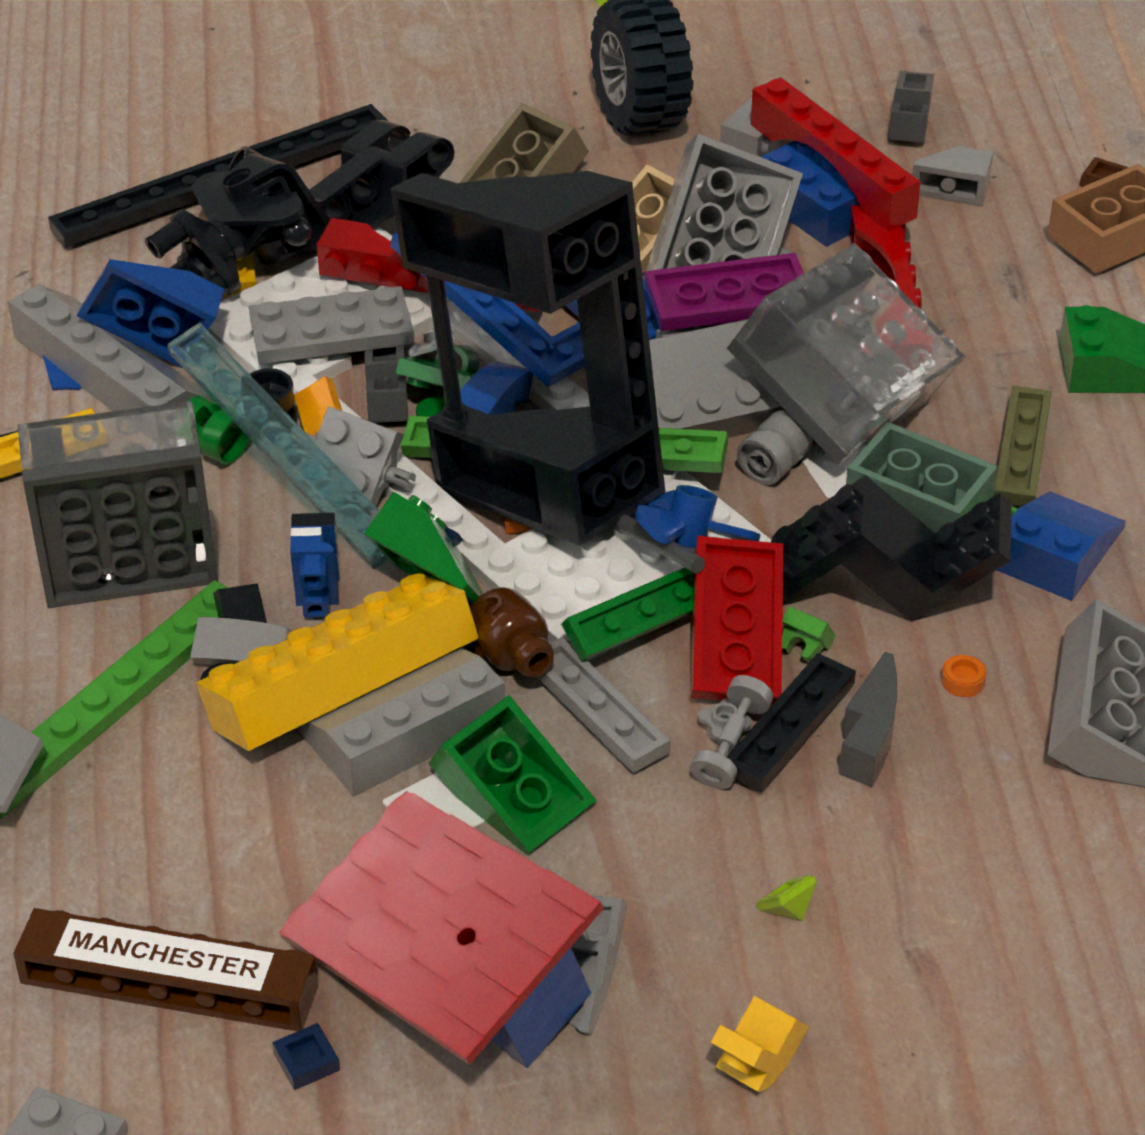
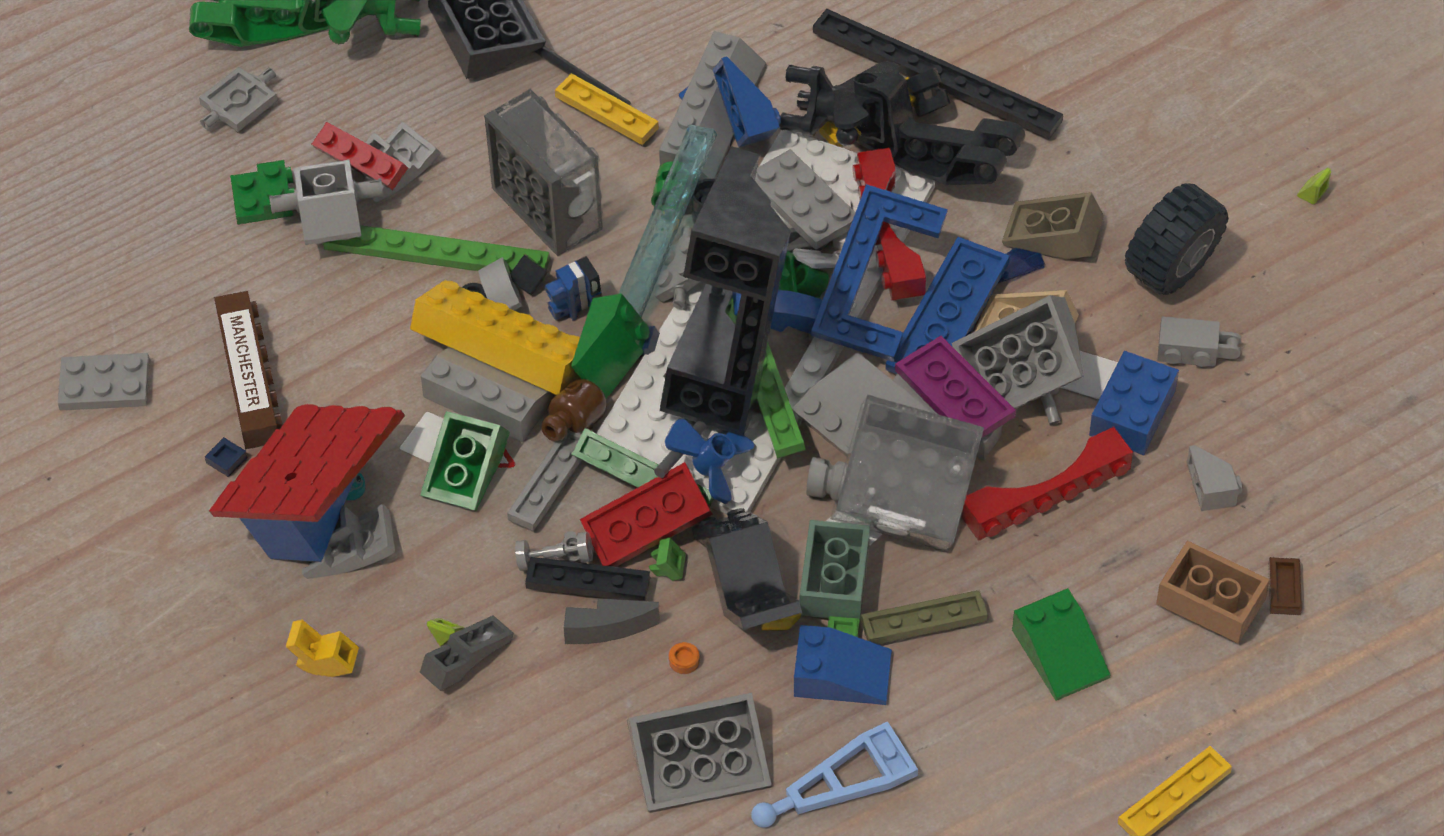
camera: 65 degrees right, 10 degrees up
red arch [751,77,921,231] -> none
dark grey slope [889,71,934,143] -> none
none -> dark grey slope [420,615,514,691]

